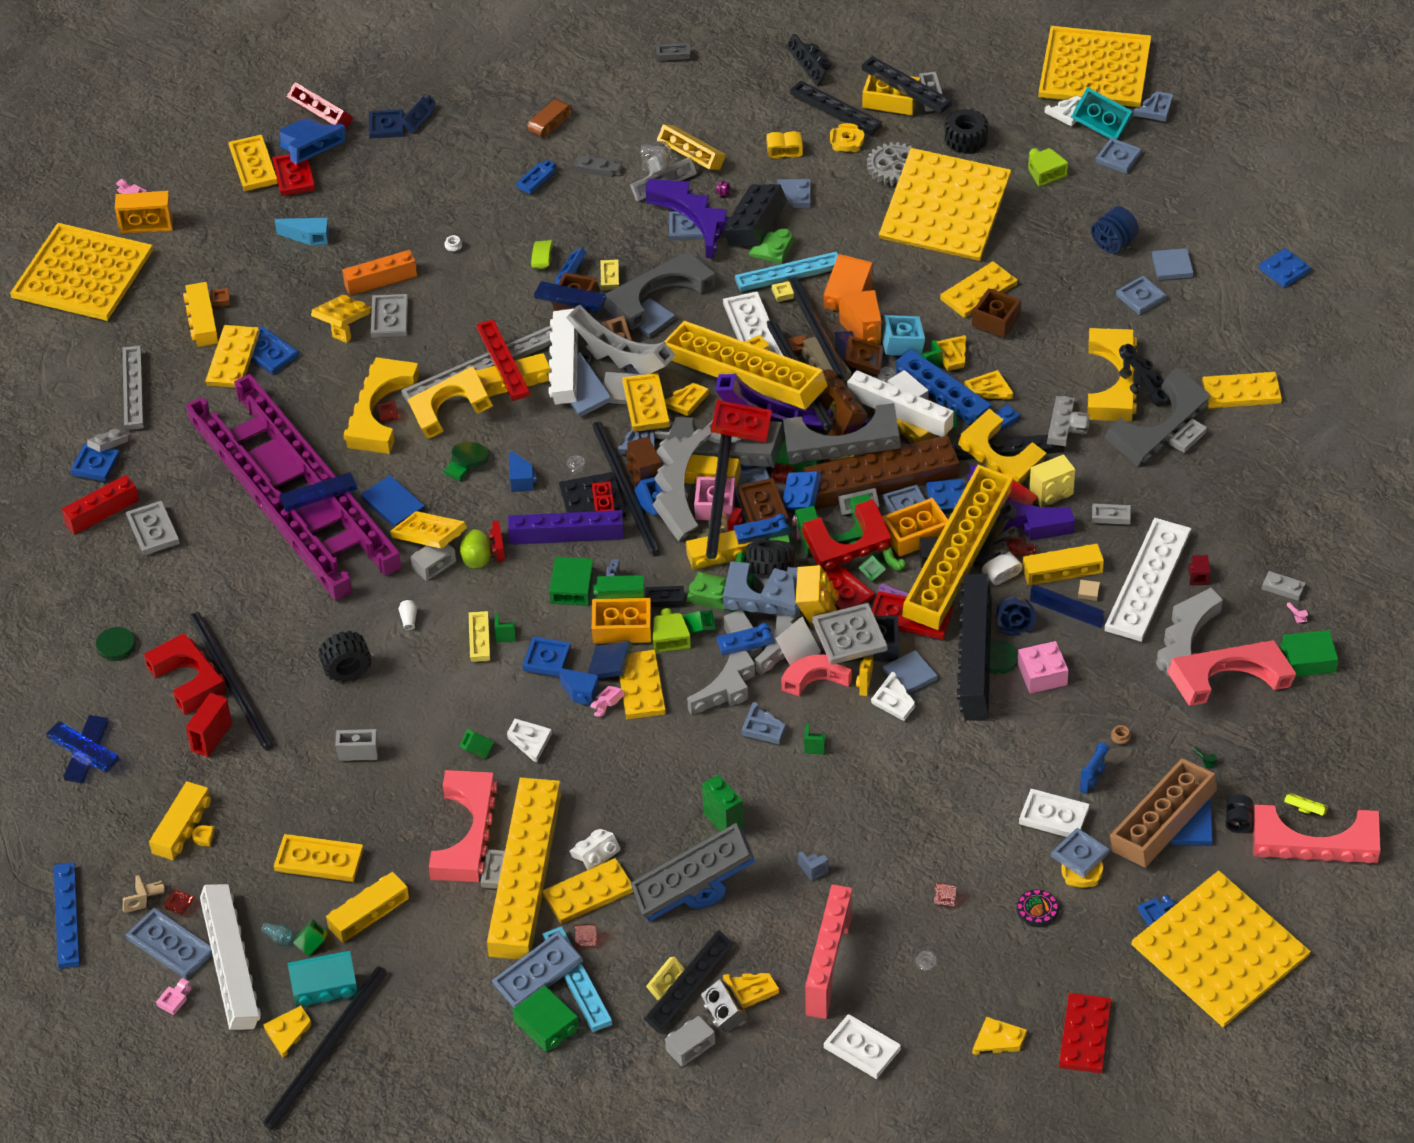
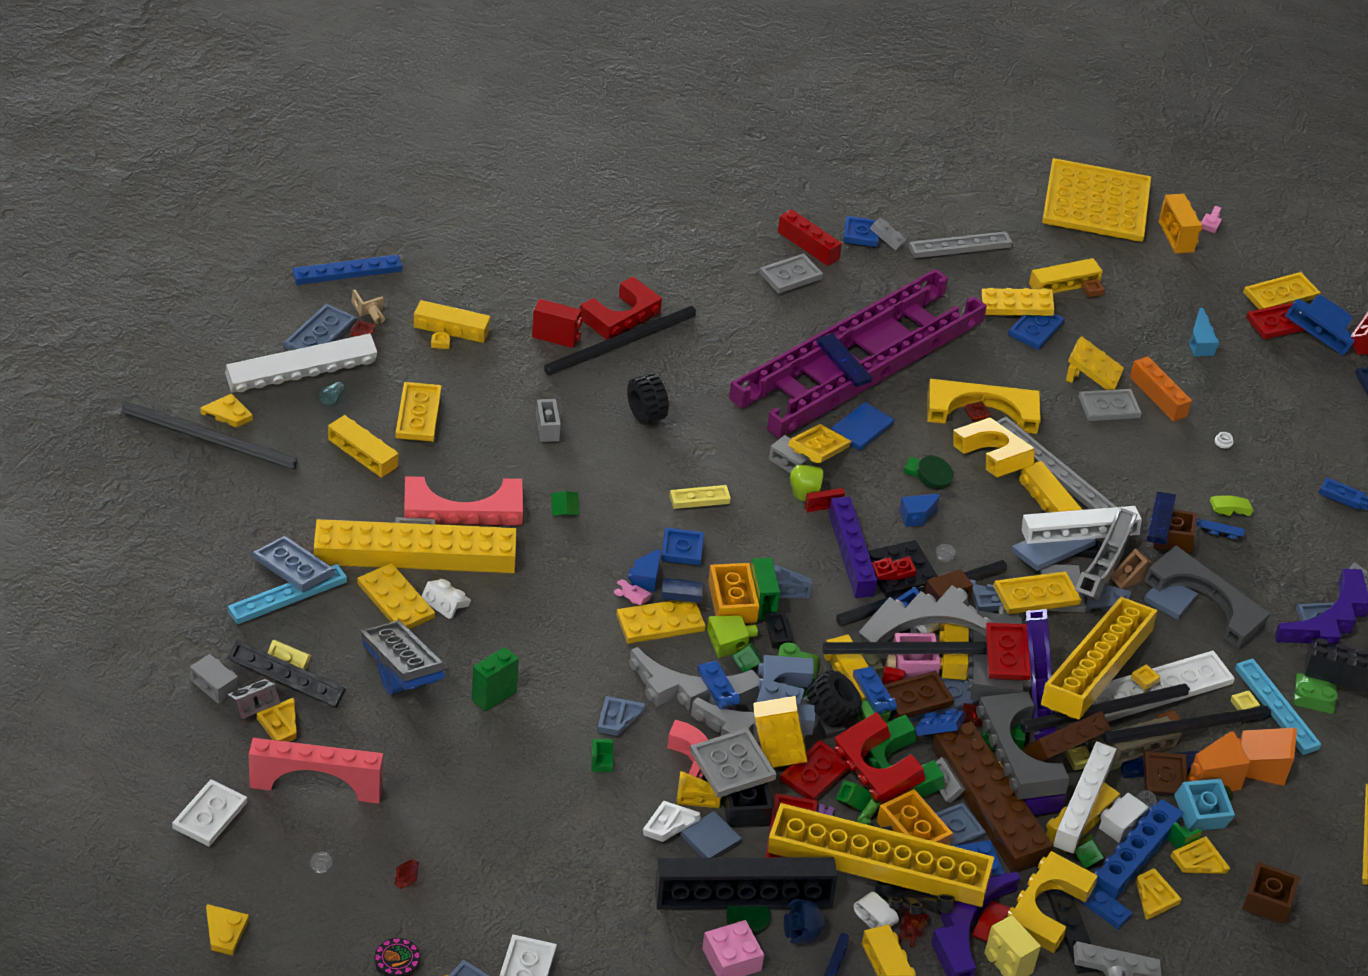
camera: 75 degrees right, 5 degrees down
clear blue tile [46,721,120,773] -> none
clear blue tile [63,715,109,783] -> none
dark green tile [96,627,135,661] -> none
bright pink plate [156,978,192,1015] -> none
teal slope [288,951,358,1007] -> none
green panel [293,919,328,956] -> none
white cone [398,600,418,630] -> none
red plate [476,319,530,401] -> none
green panel [495,614,516,643] -> none
white wing [507,719,552,762] -> none
green brick [512,986,579,1053] -> none
green brick [549,557,594,606] -> none
clear red plate [575,923,597,947] -> none
light yellow plate [601,260,619,290] -> none
yellow wing [664,383,709,416] -> none
white sticker [775,617,820,665] -> none
sand blue panel [798,851,829,881] -> none
yellow plate [940,261,1017,318] -> none

